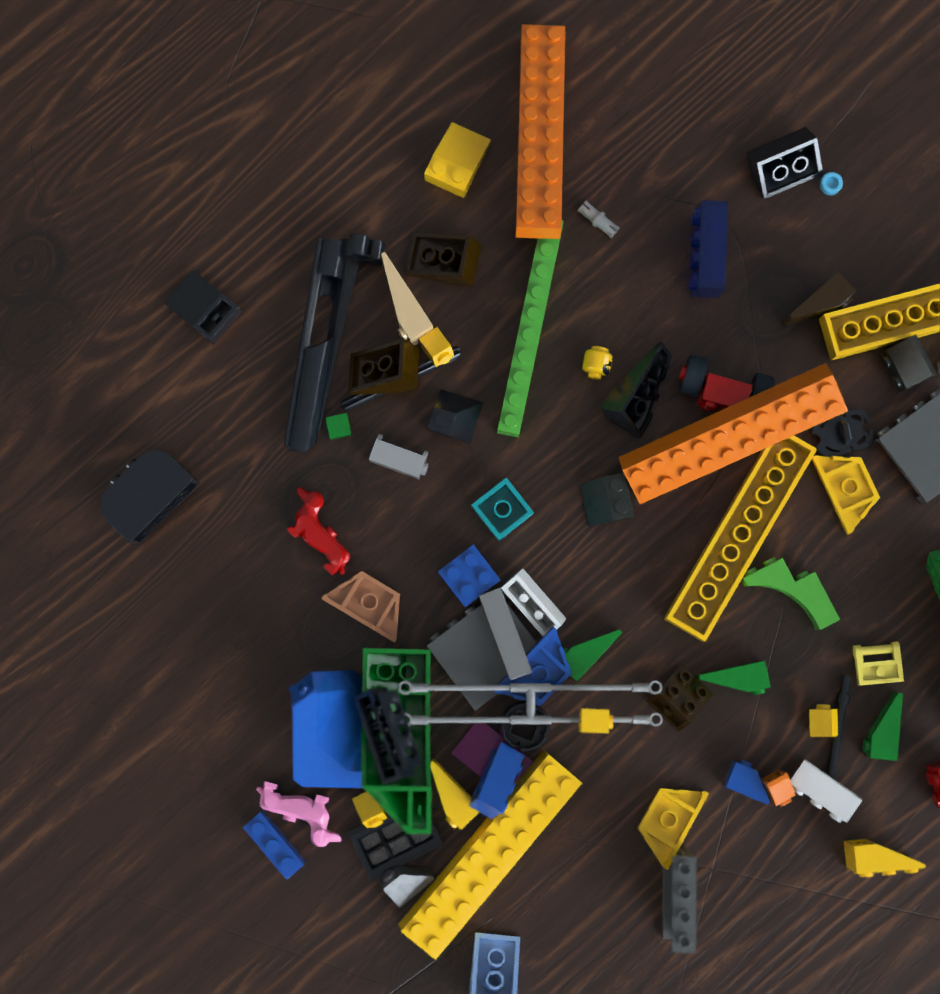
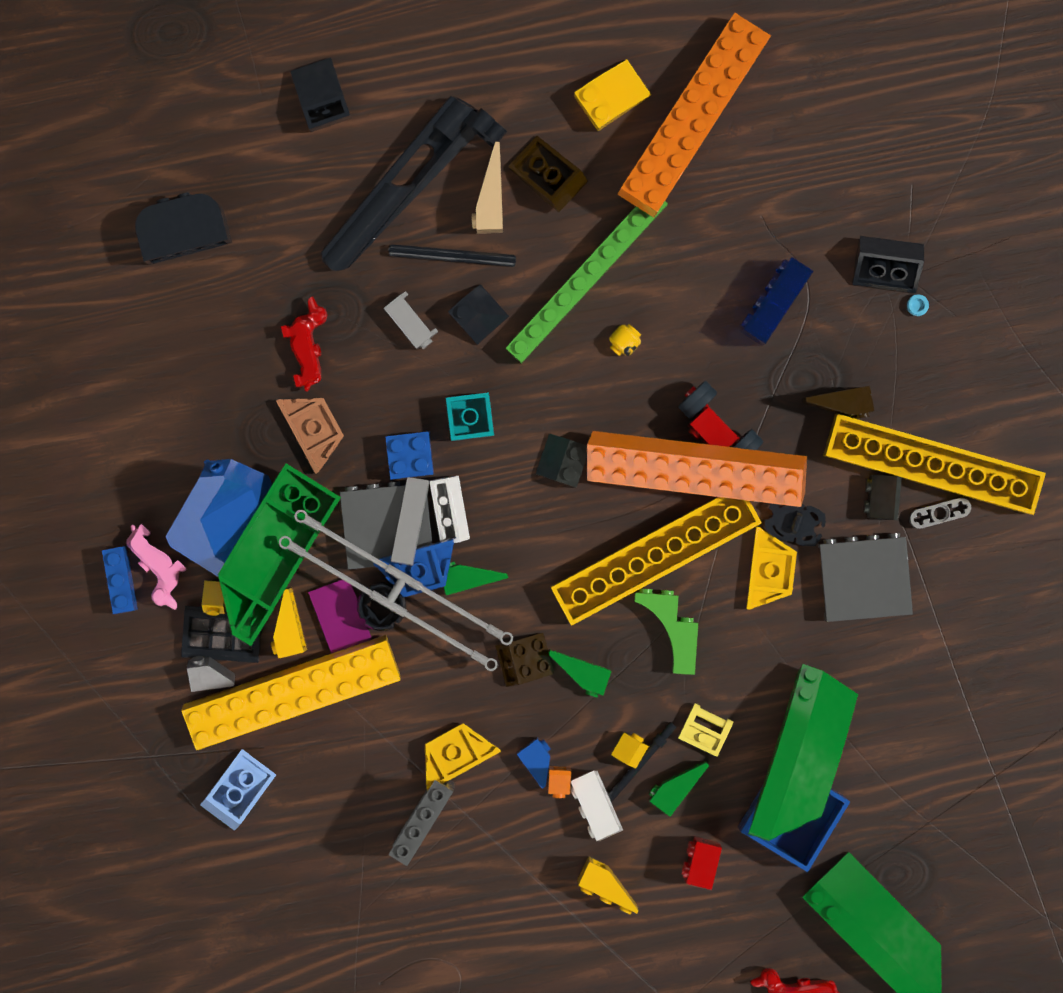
camera: 30 degrees right, 5 degrees up
green tile [325,413,352,440] -> none
dark brown slope [348,338,419,395] -> none
black brick [353,687,422,785] -> none
yellow brick [419,327,454,367] -> none
blue brick [469,742,524,819] -> none
light grey pin [578,200,620,239] -> none
yellow brick [578,709,613,733] -> none
black wedge [600,342,672,438] -> none

